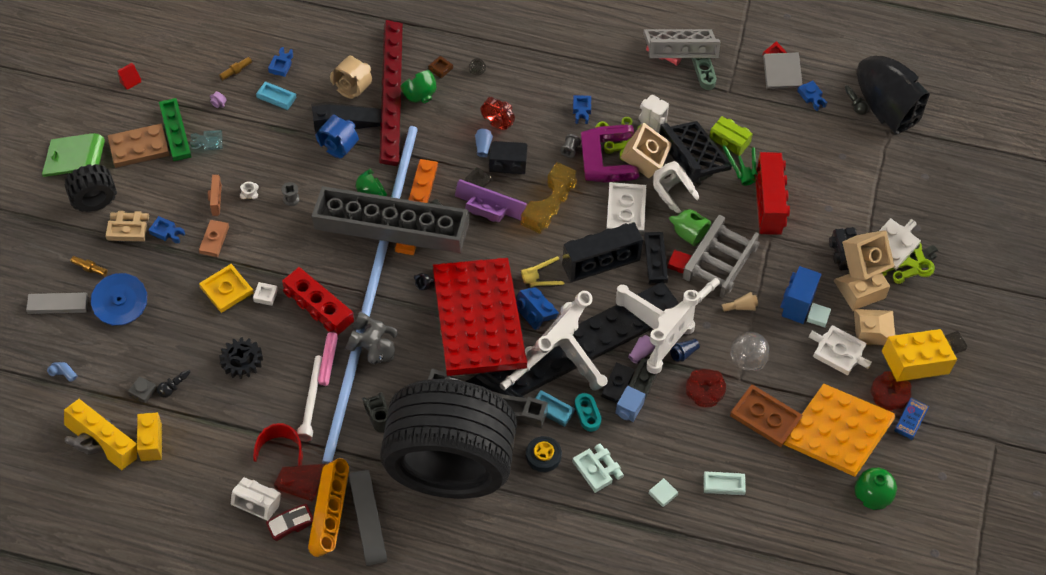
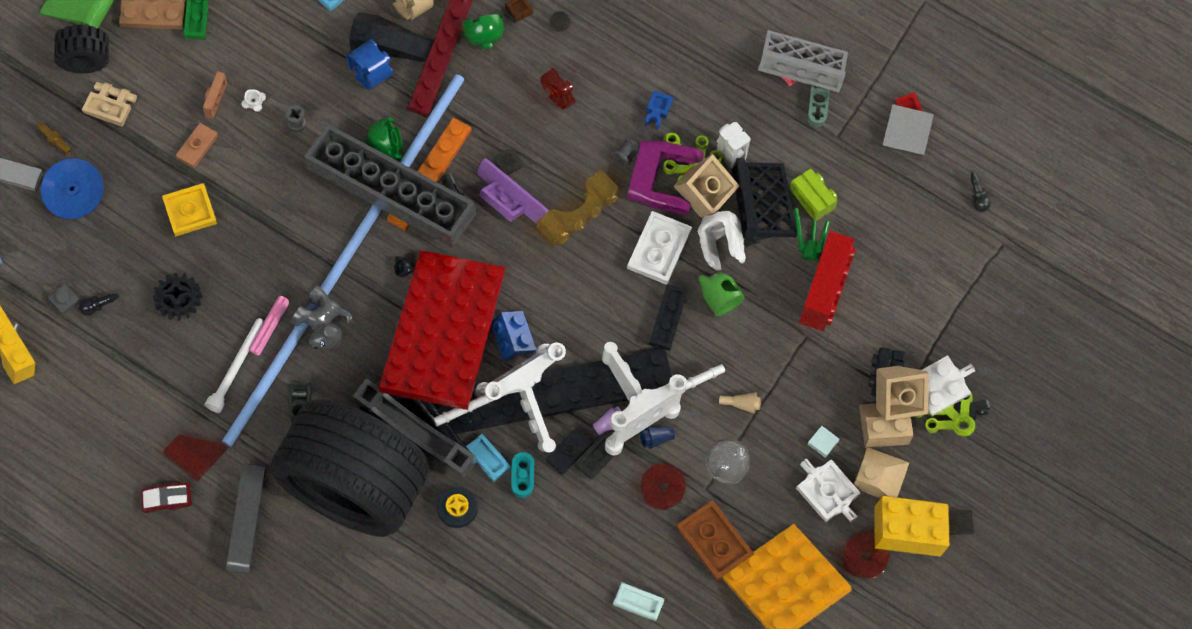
camera: 15 degrees right, 10 degrees up
yellow brick [137,412,162,461] -> none
blue plate [149,216,185,243] -> none
clear light blue plate [190,130,223,150] -> none
white brick [231,477,281,521] -> none
white plate [253,282,278,306] -> none
red piece [253,423,303,466] -> none
red brick [282,267,354,335] -> none
light orange beam [308,458,349,557] -> none
medium blue cone [475,129,493,157] -> none
black bracket [489,141,528,174] -> none
light yellow plant [521,256,564,287] -> none
black brick [562,222,643,283] -> none
light aqua plate [572,444,624,493] -> none
medium blue brick [616,386,645,422] -> none
light aqua tile [649,478,678,507] -> none
red tile [667,249,692,273] -> none
light grey fence [683,215,760,298] -> none
blue brick [780,266,821,324] -> none
blue plate [797,81,827,111] -> none
black panel [856,56,930,134] -> none
blue tile [894,398,929,440] -> none

